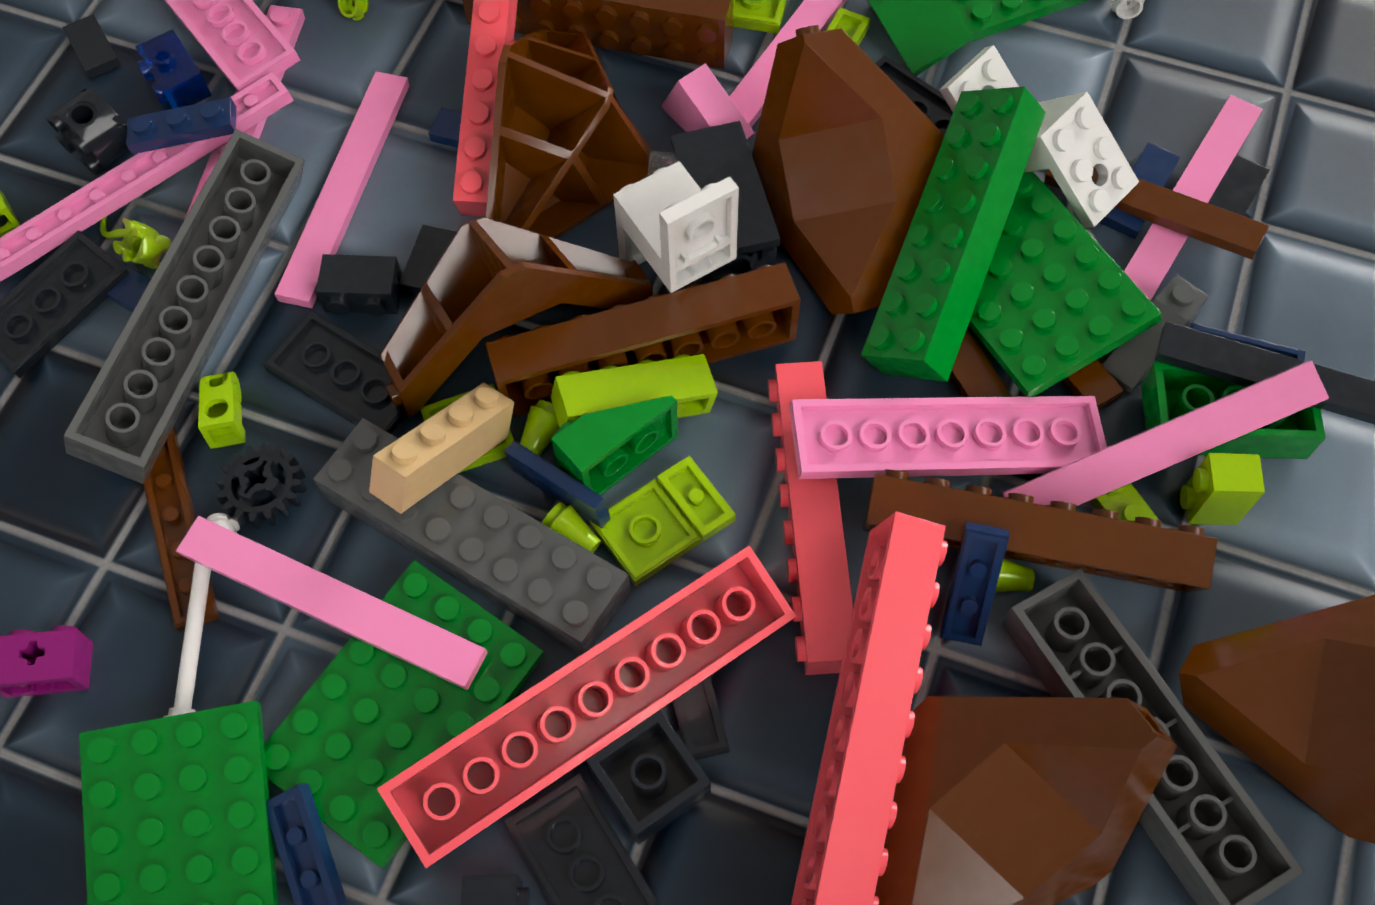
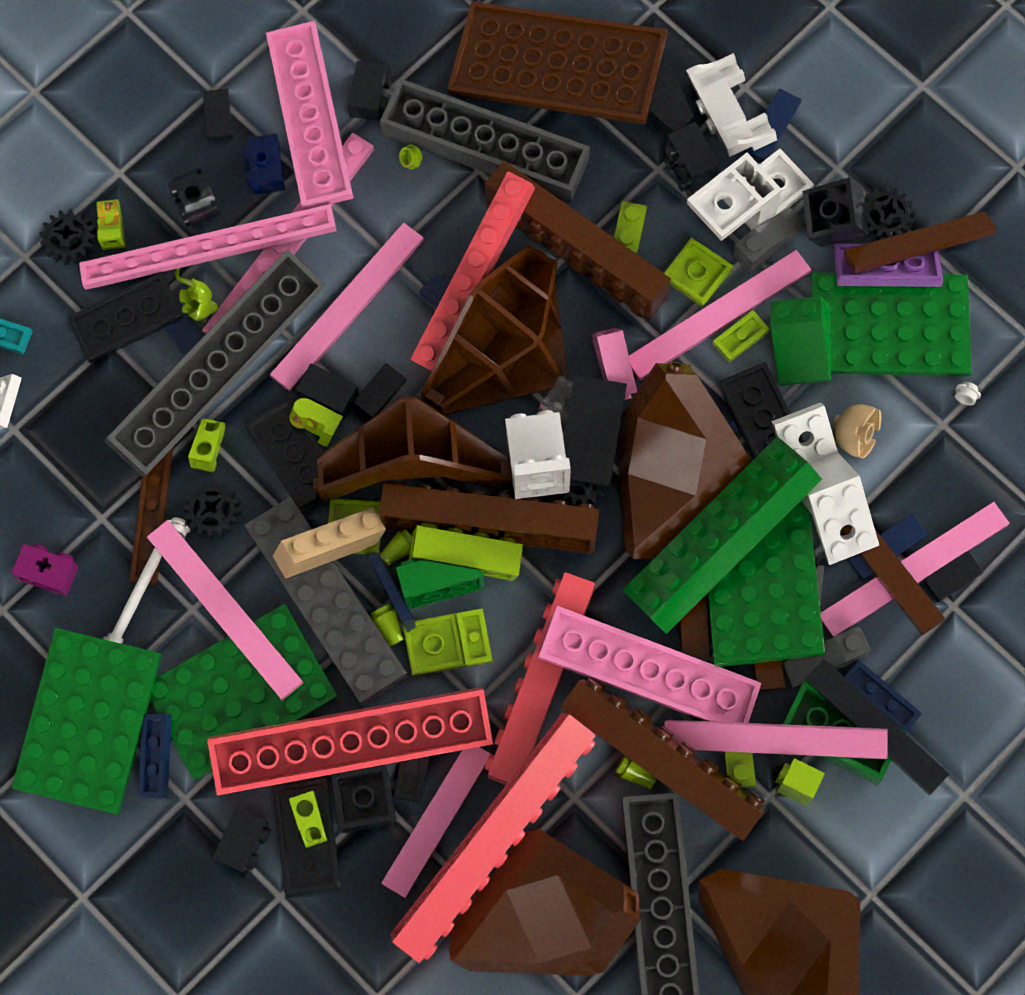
camera: 25 degrees right, 10 degrees up
dark blue plate [126,97,236,154] -> none
dark blue tile [940,522,1009,646] -> none
none -> lime leg [289,398,343,447]
none -> lime leg [289,791,328,848]
none -> bright pink tile [382,747,490,899]
none -> tan cylinder [832,404,882,458]

